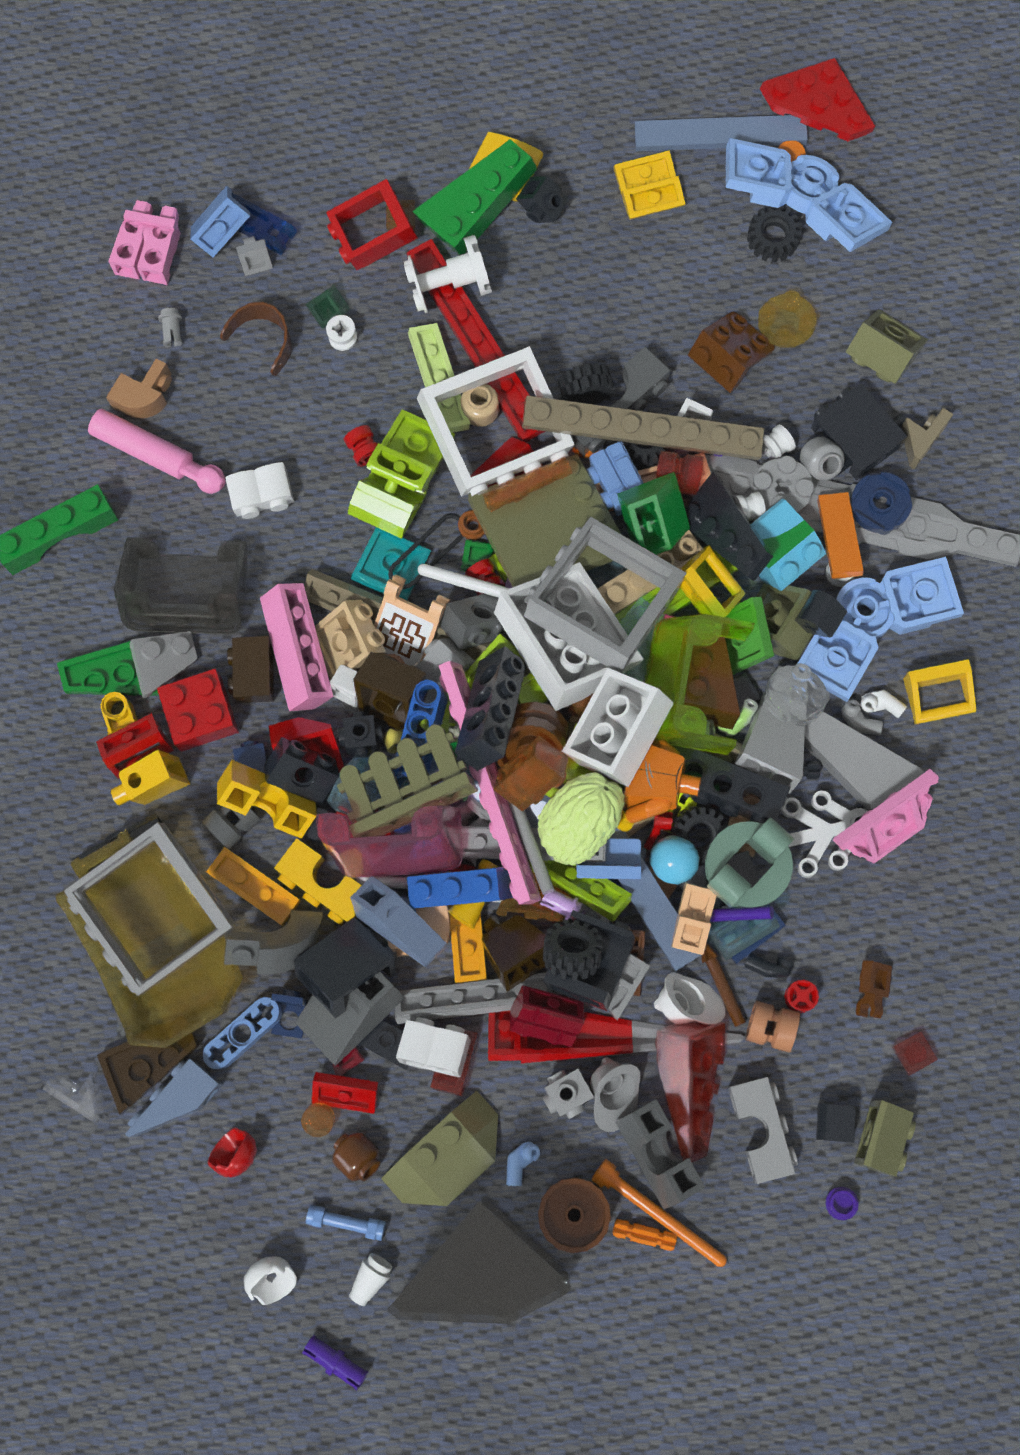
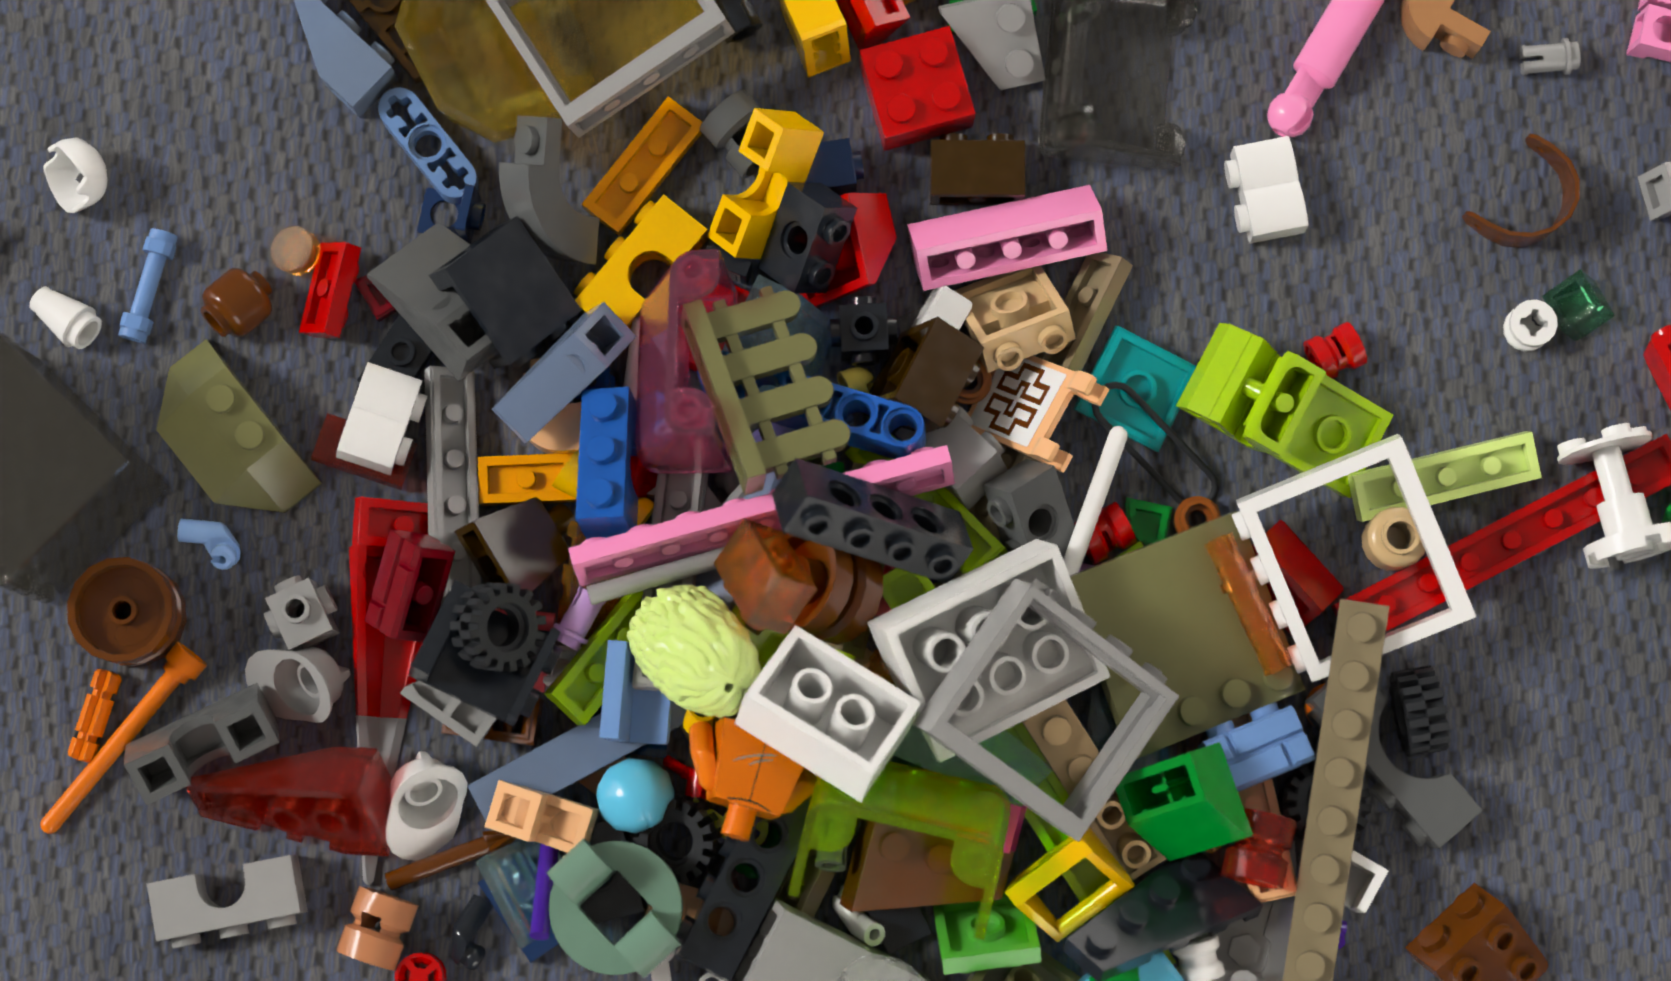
camera: 85 degrees right, 5 degrees up
red hair [208,1128,257,1178] -> none

